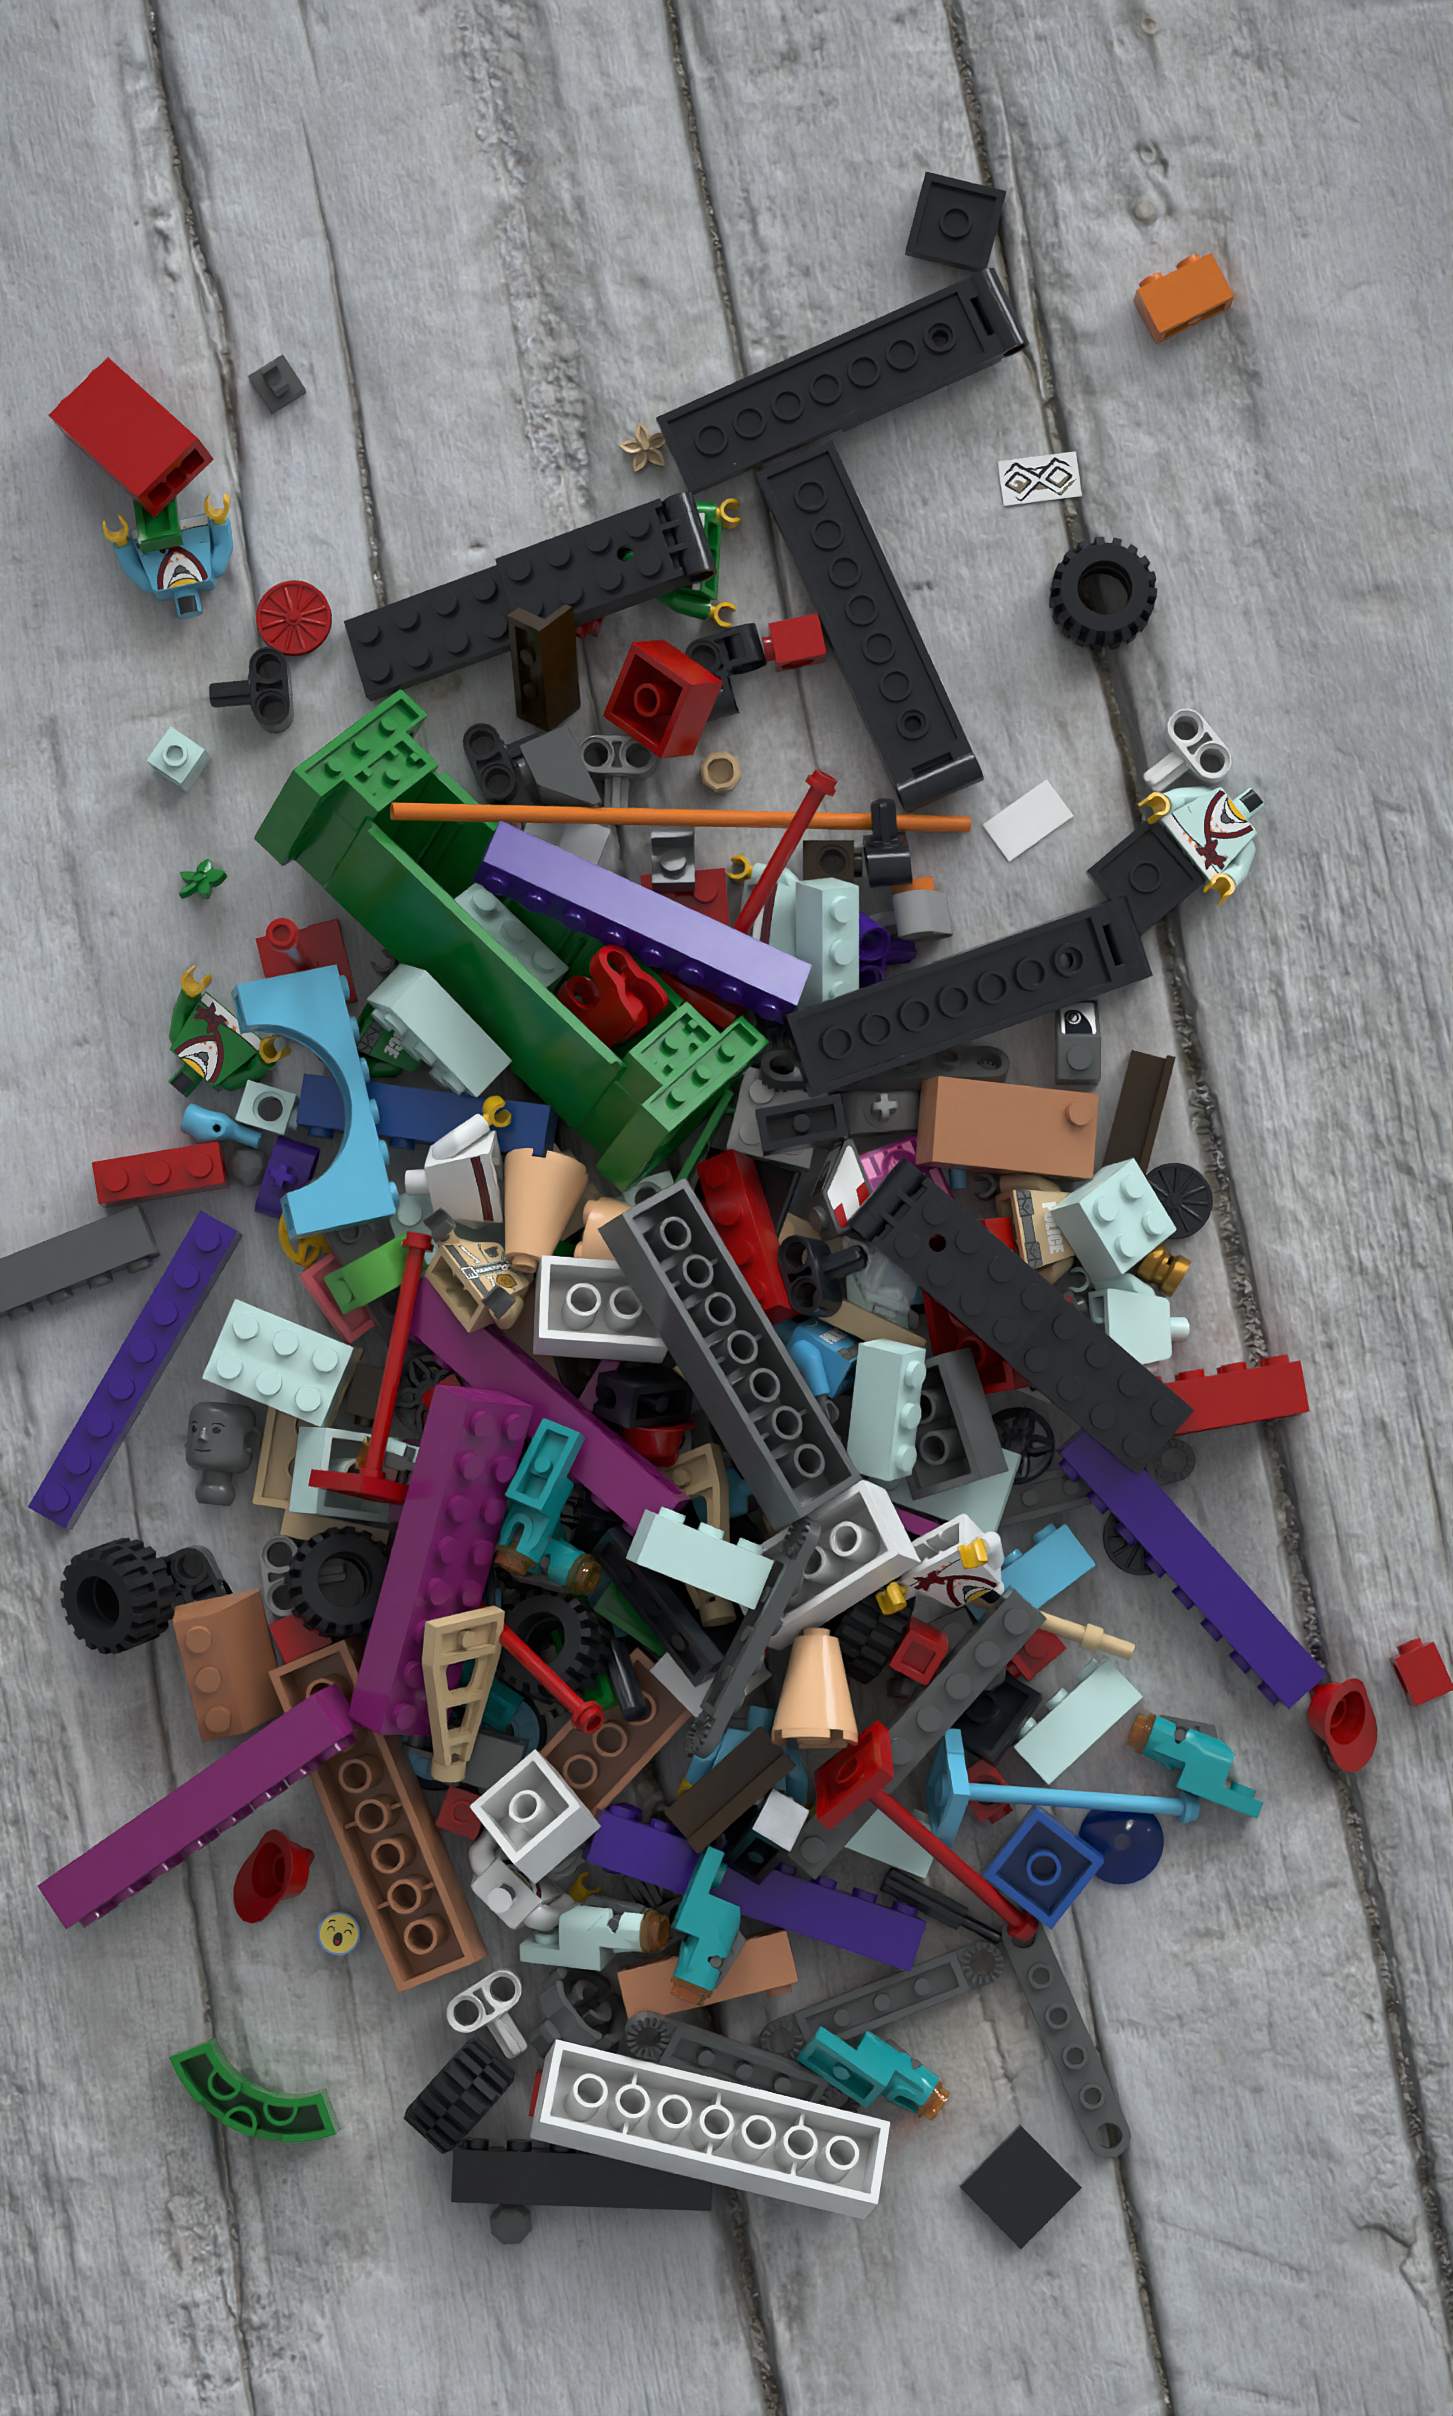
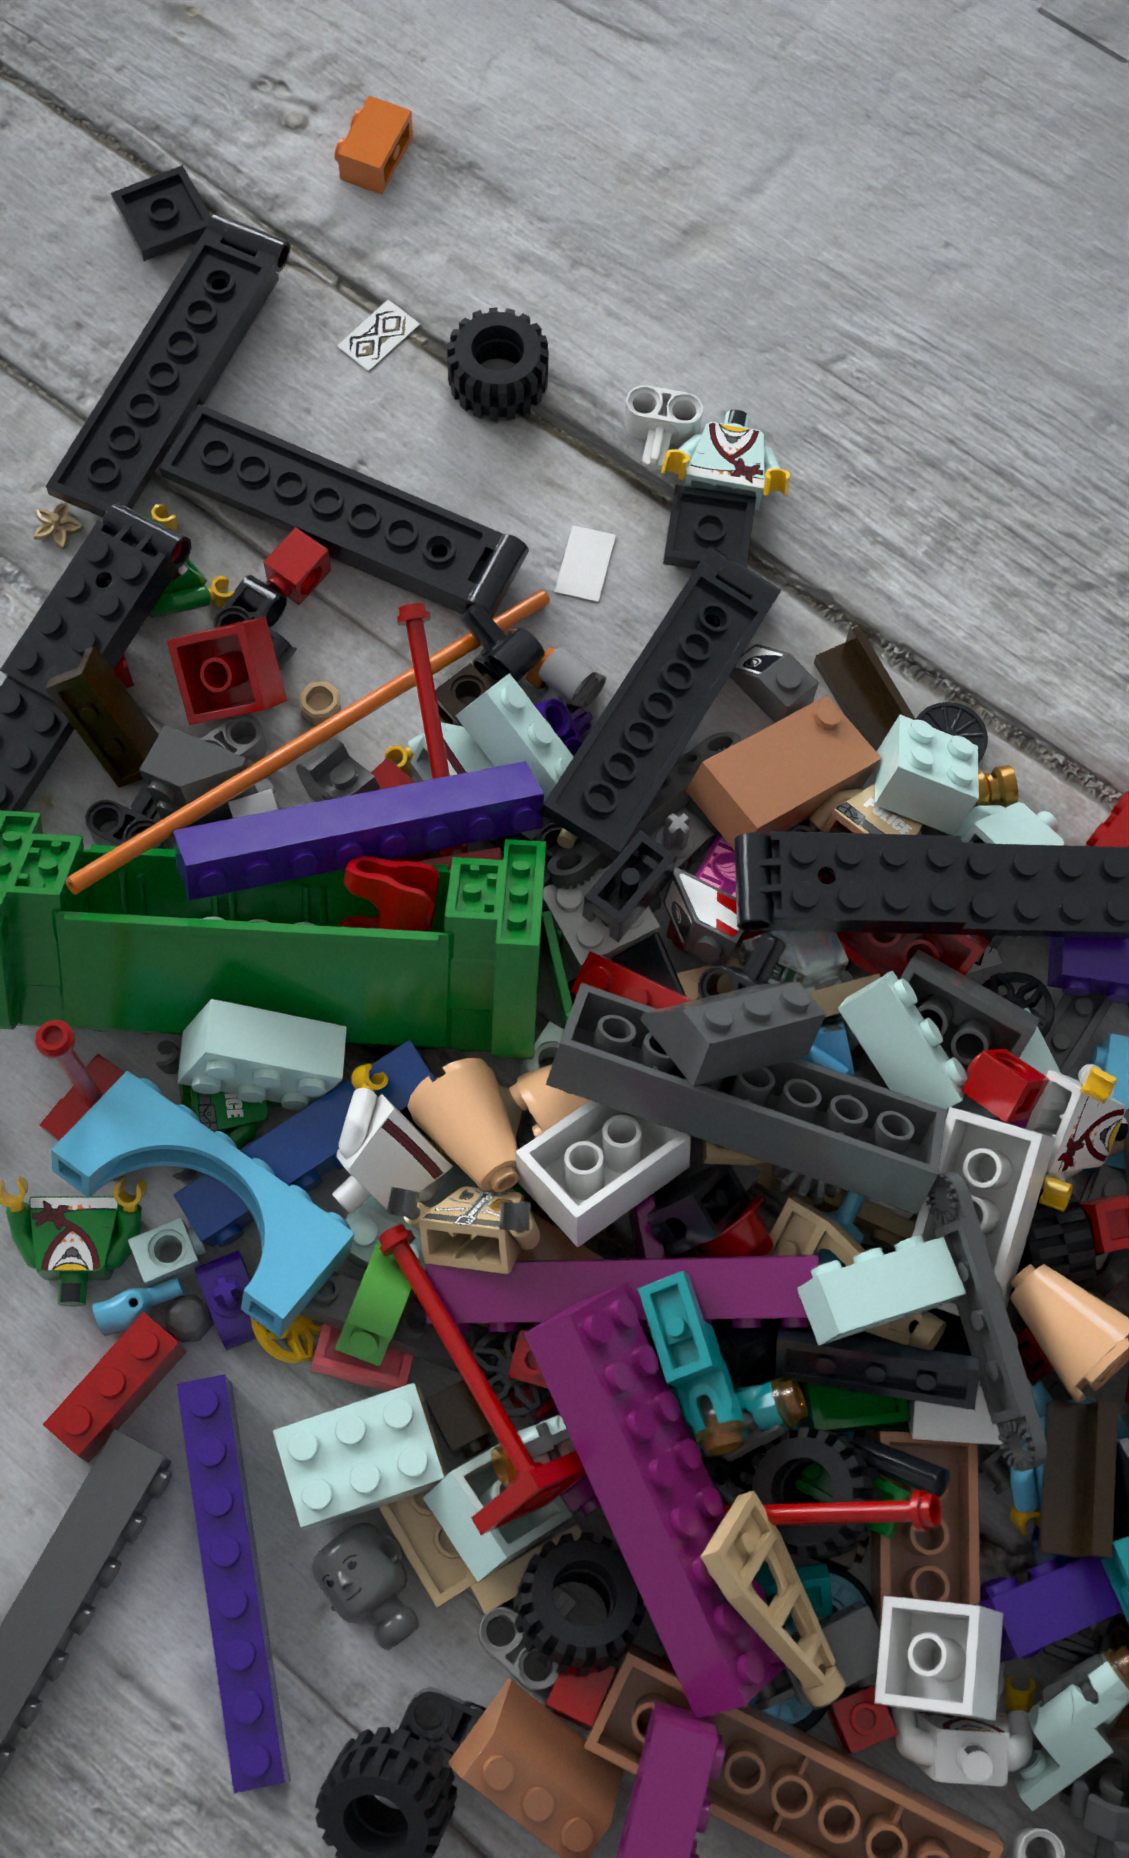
camera: 50 degrees left, 15 degrees down
none -> dark grey slope [641,982,826,1087]
none -> red brick [961,1049,1050,1123]

